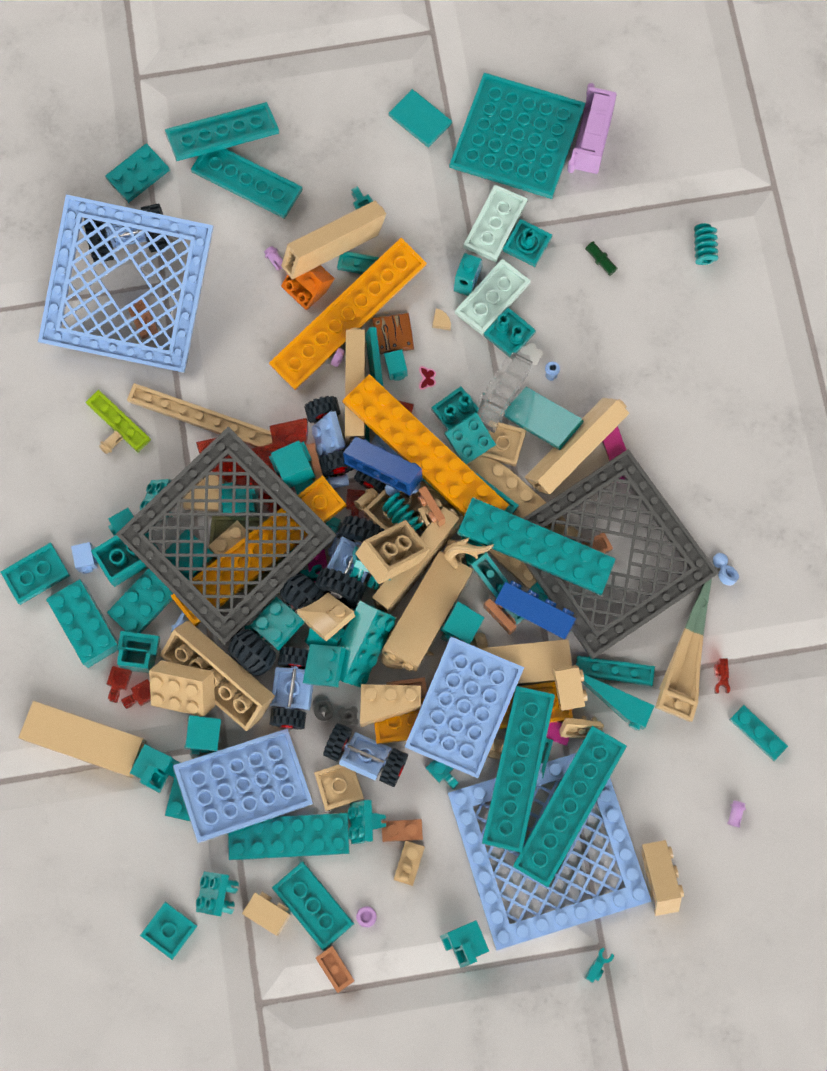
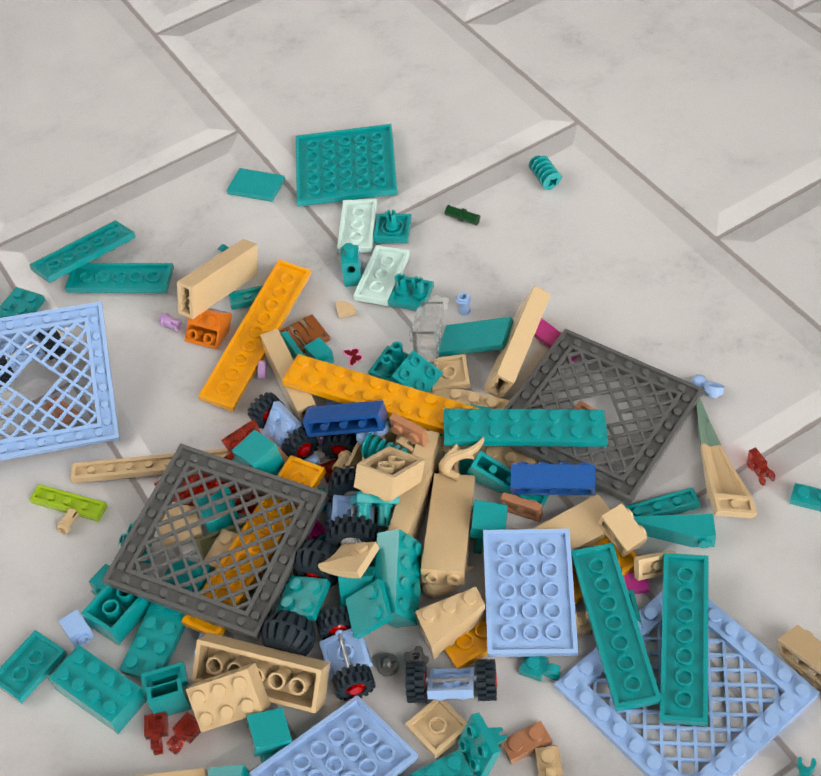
camera: 20 degrees left, 25 degrees down
lavender container [567,83,617,174] -> none

